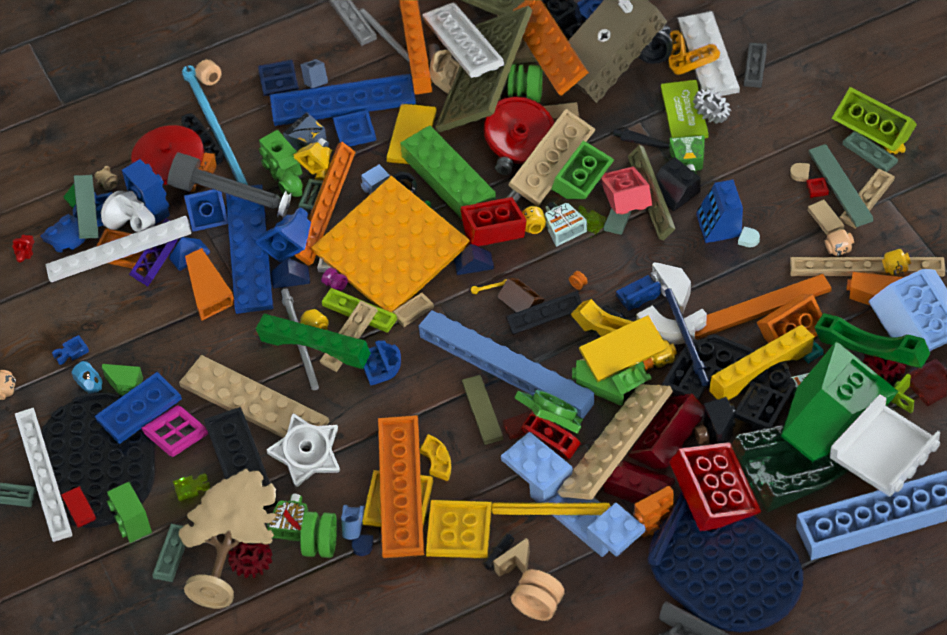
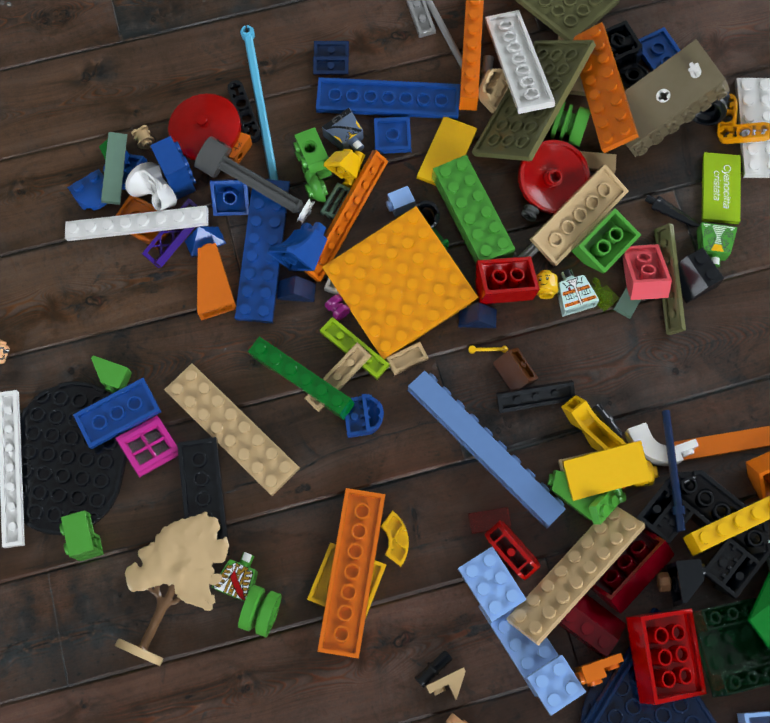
camera: 10 degrees right, 20 degrees up
red piece [12,235,34,262] -> none
blue plate [52,335,89,365] -> none
red tile [61,486,96,527] -> none
dark azure rock [71,361,102,393] -> none
sand green tile [152,524,186,582] -> none
clear neon green plate [173,474,211,501] -> none
light nougat head [195,60,221,86] -> none
dark red gear [228,542,273,579] -> none
white plate [267,414,340,487] -> none
light grey bar [281,289,319,390] -> none
yellow head [300,309,329,330] -> none
sand blue brick [301,59,328,88] -> none
medium blue piece [341,505,365,539] -> none
dark blue tile [352,535,374,556] -> none
yellow plate [426,500,492,558] -> none
olive tile [462,375,503,445] -> none
yellow axle [492,502,611,515] -> none
bright green plate [515,390,583,434] -> none
orange bush [569,271,588,290] -> none
blue bracket [616,275,661,311] -> none
white slope [651,262,691,314] -> none
light grey gear [693,88,731,124] -> none
blue slope [696,179,743,243] -> none
light aqua tile [738,227,760,247] -> none

